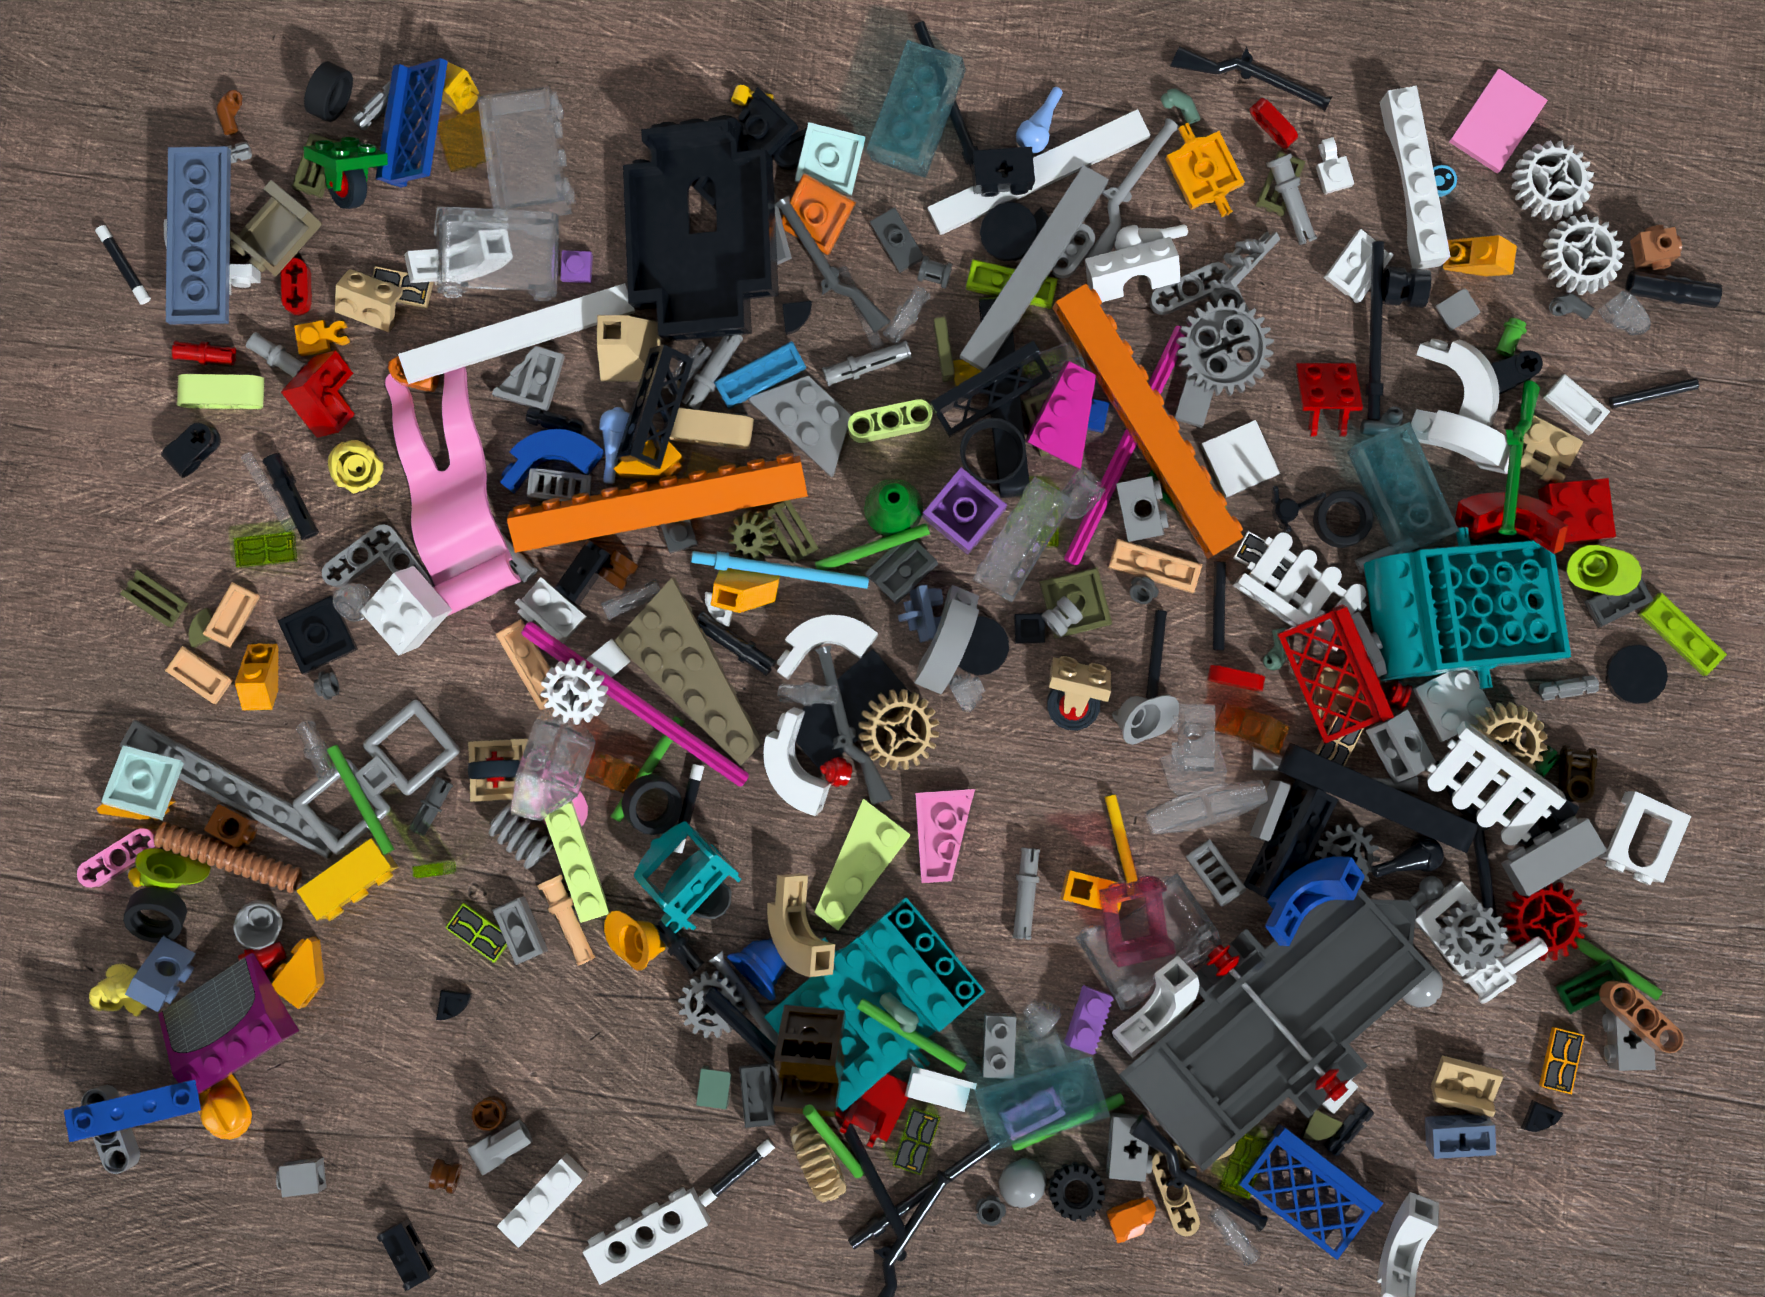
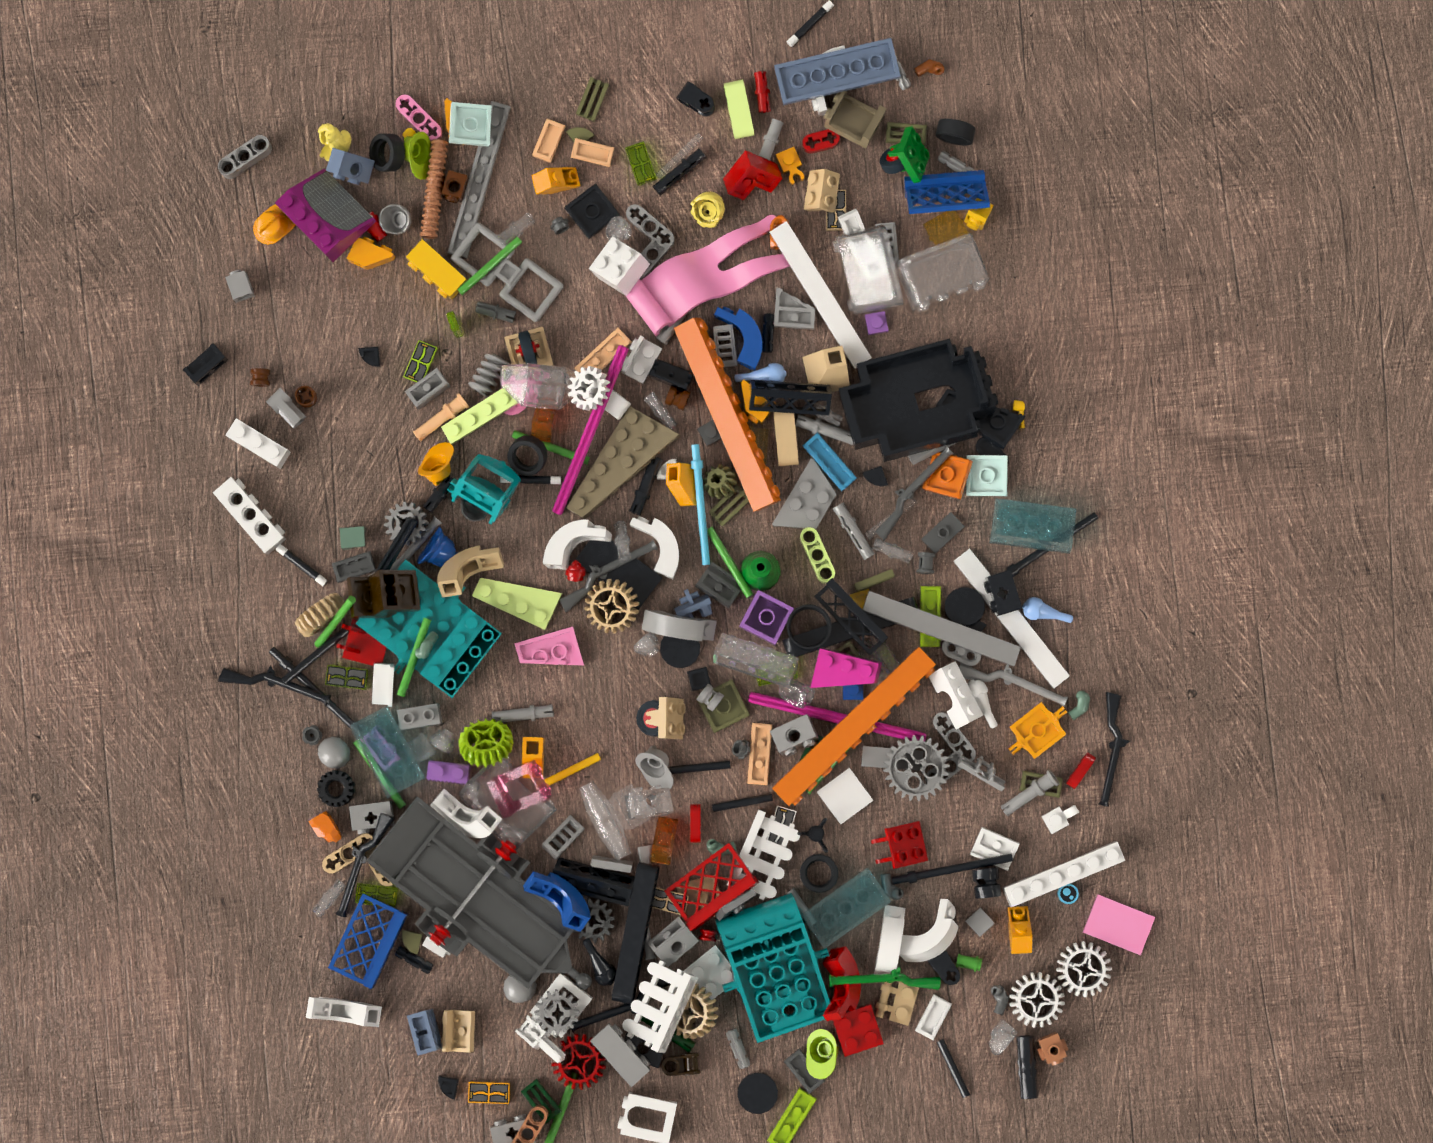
camera: 80 degrees right, 0 degrees up
blue fence [64,1080,201,1142] -> none
none -> lime gear [458,718,514,768]

